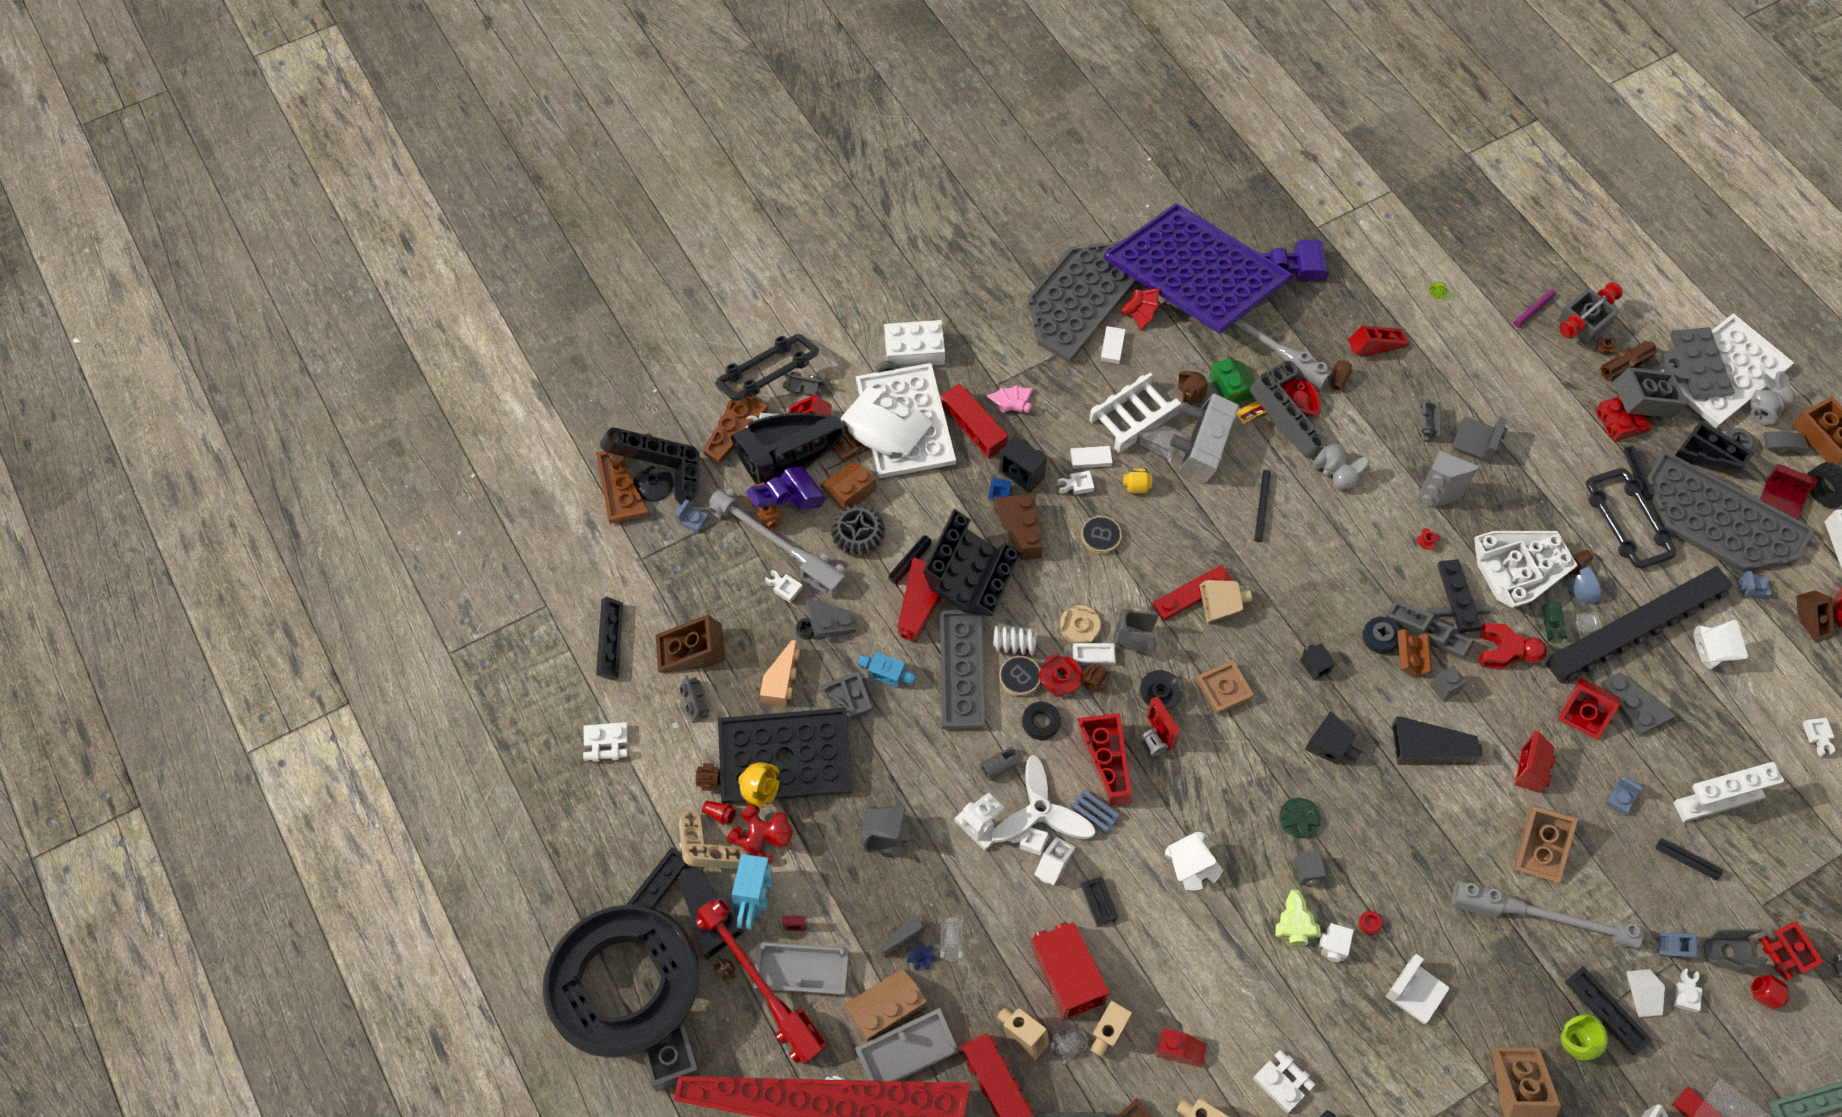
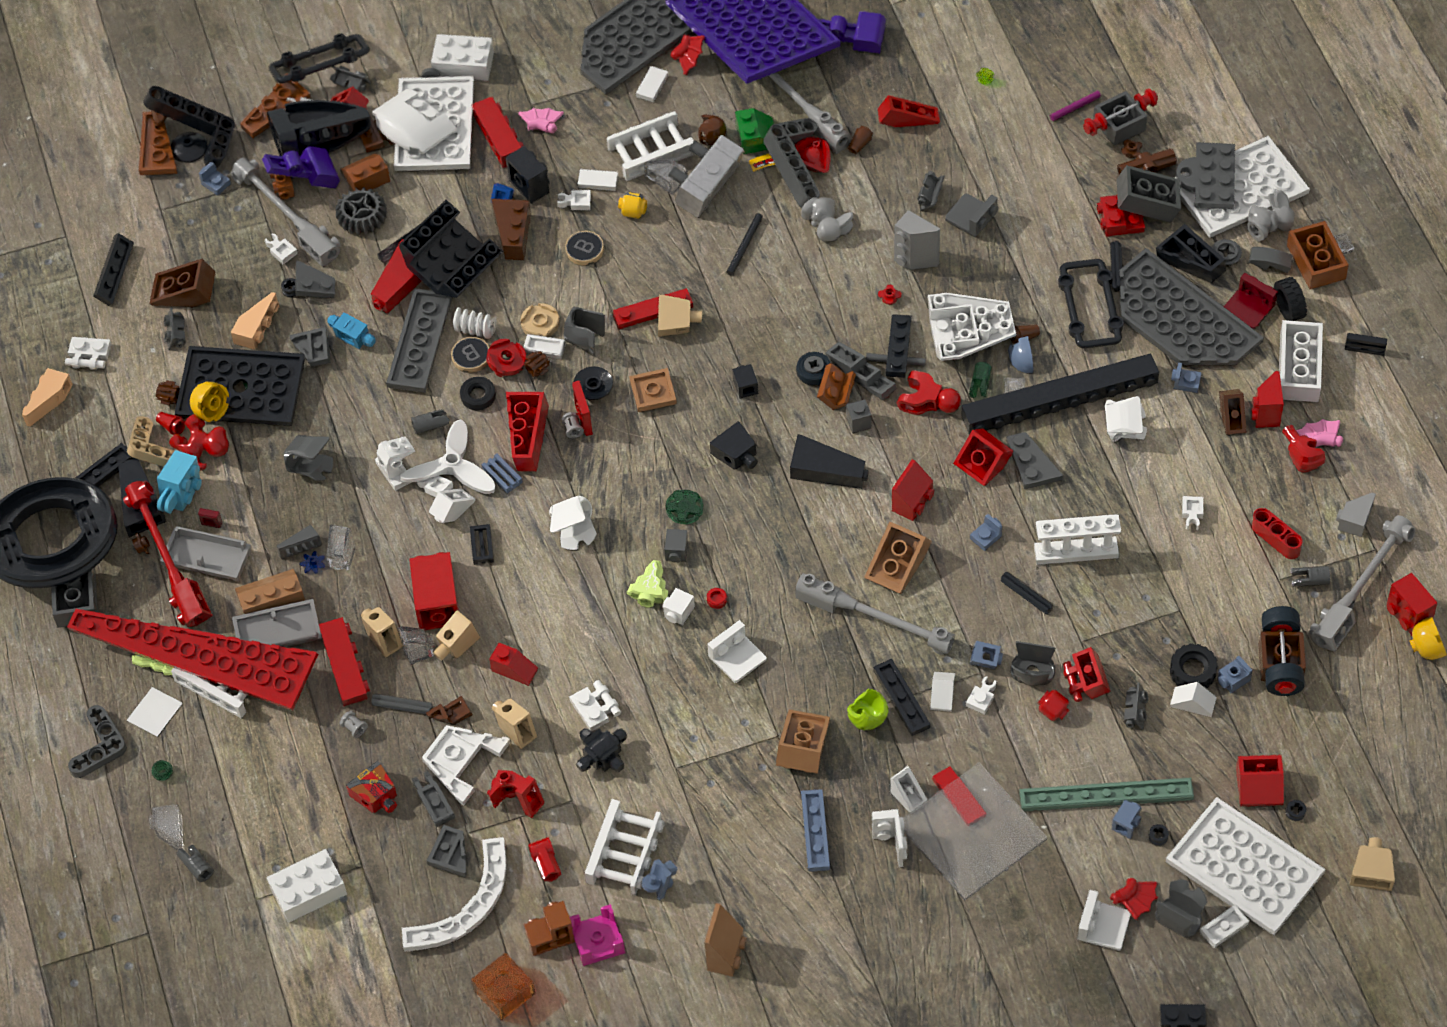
camera: 15 degrees right, 5 degrees down
none -> light nougat slope [22,368,73,427]

